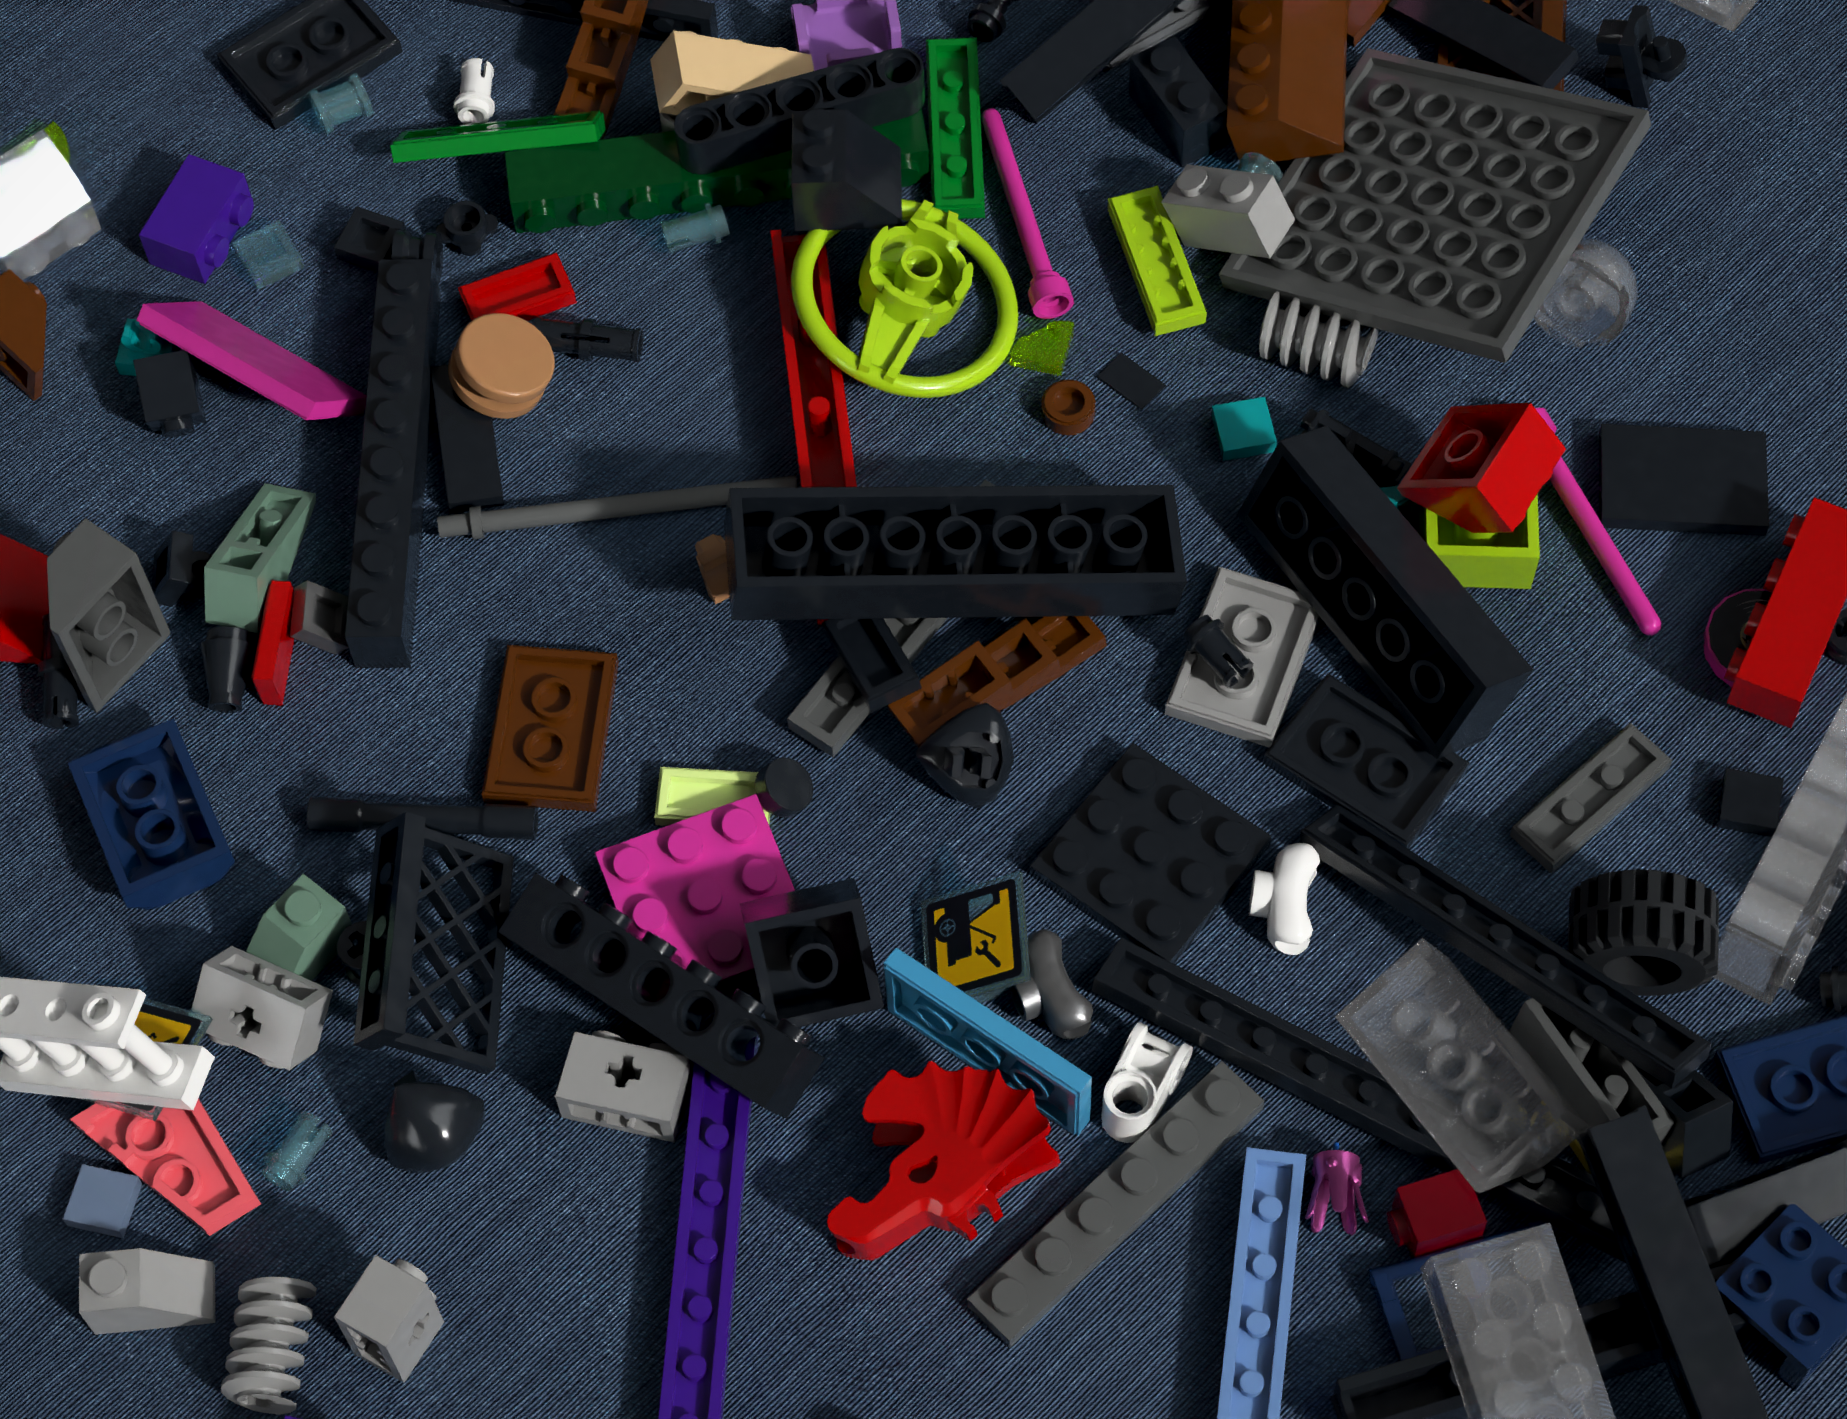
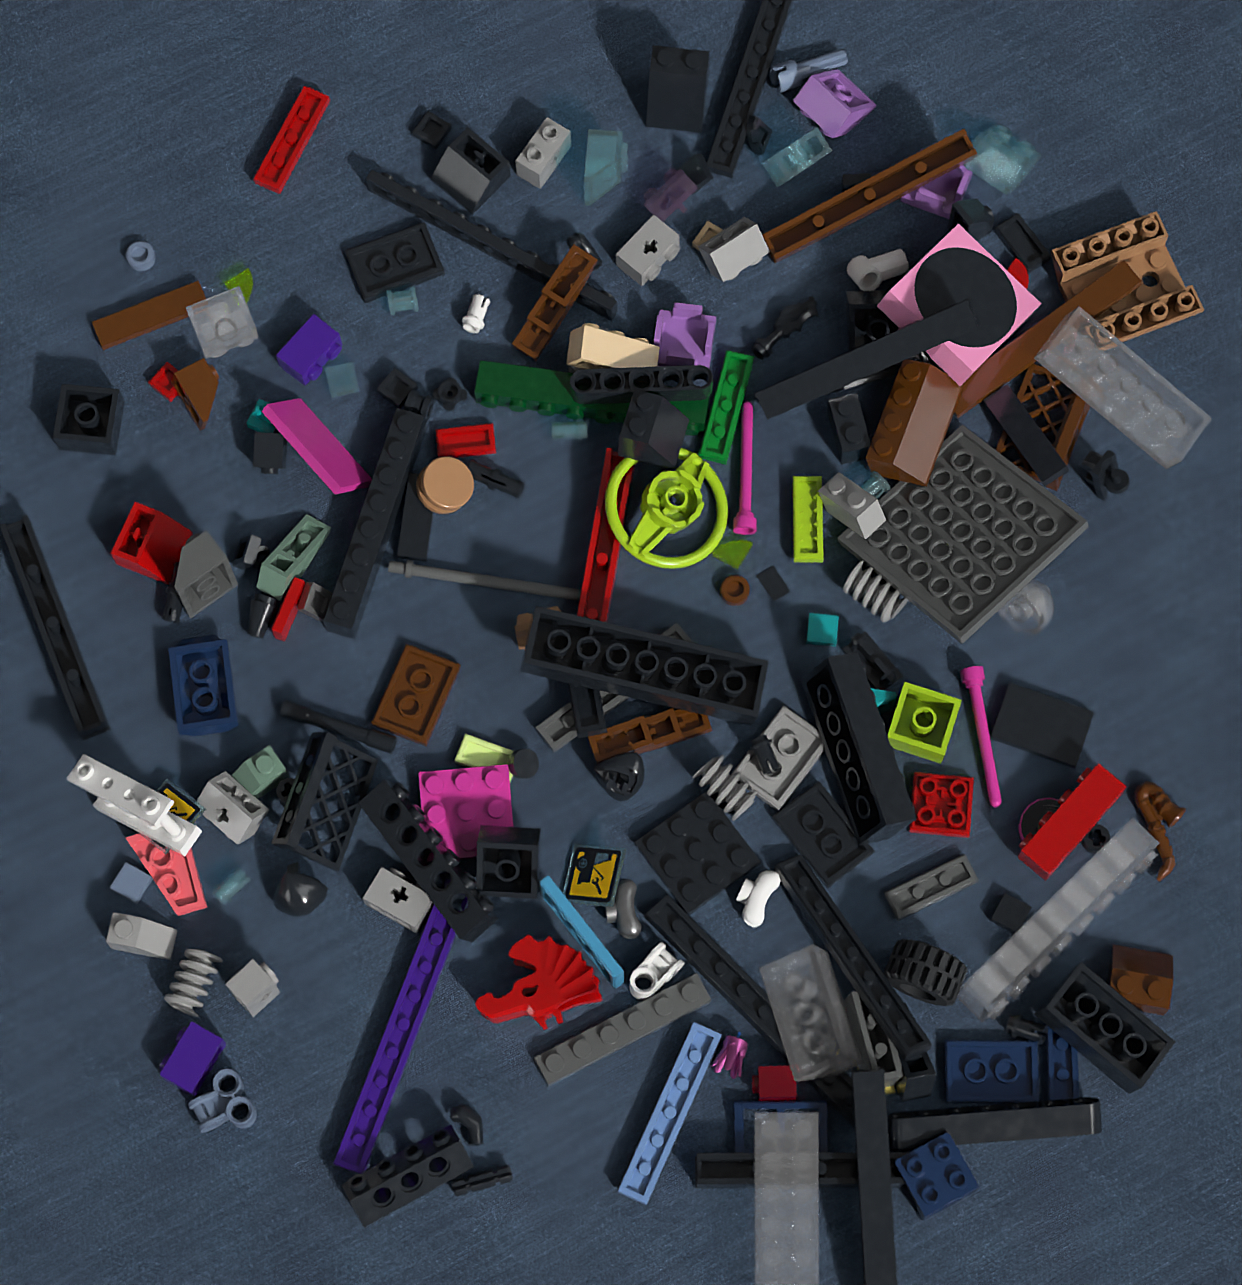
camera: 15 degrees right, 10 degrees up
green tile [390,110,606,163] -> none
red slope [1397,403,1566,533] -> none
none -> light grey piece [692,754,757,821]
none -> red tile [909,772,974,838]

